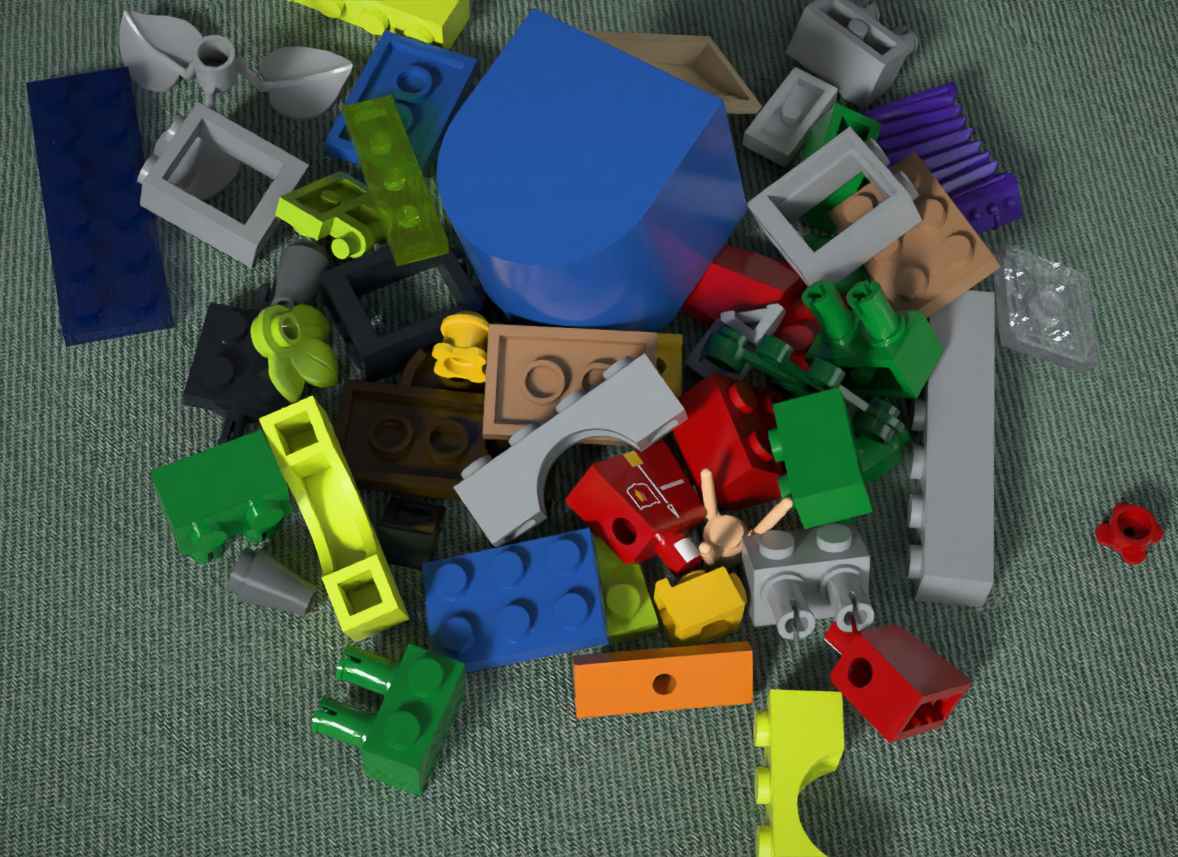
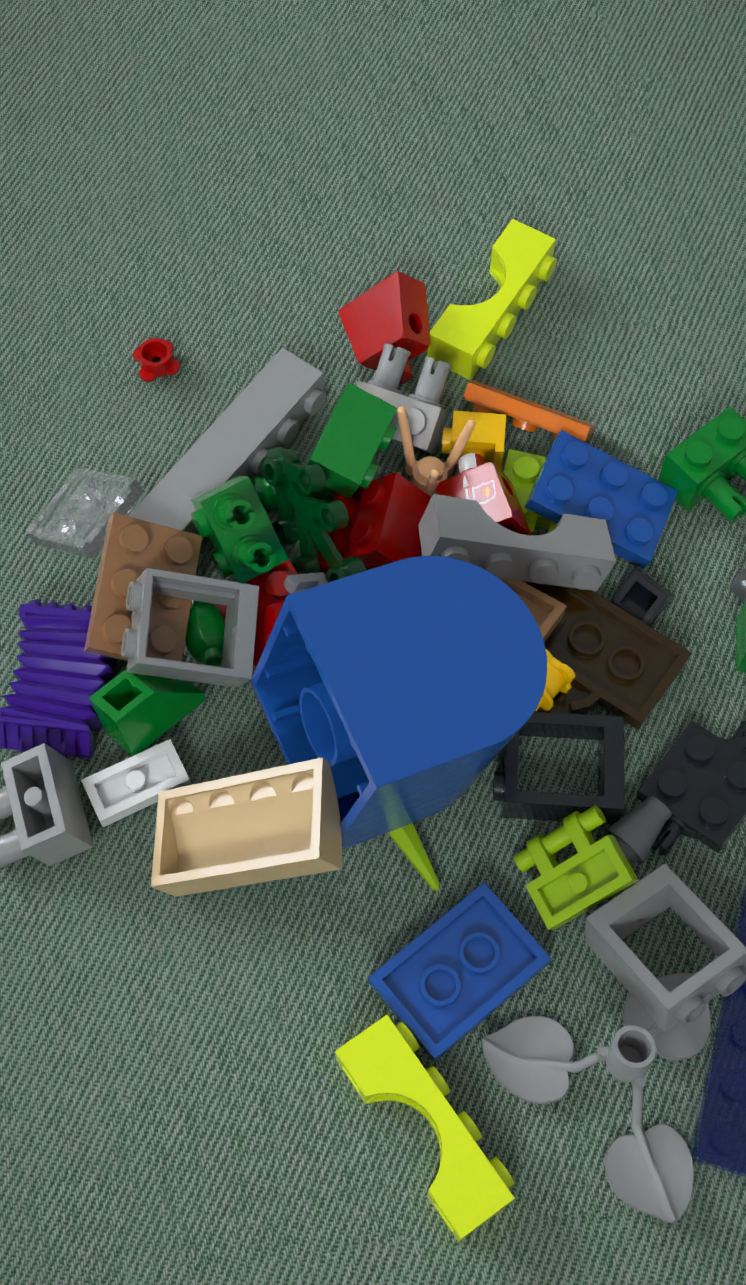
camera: 145 degrees left, 5 degrees up
lime plate [251,304,338,403] -> none
neon yellow arch [259,396,410,642] -> none
clear neon green tile [341,95,449,266] -> none

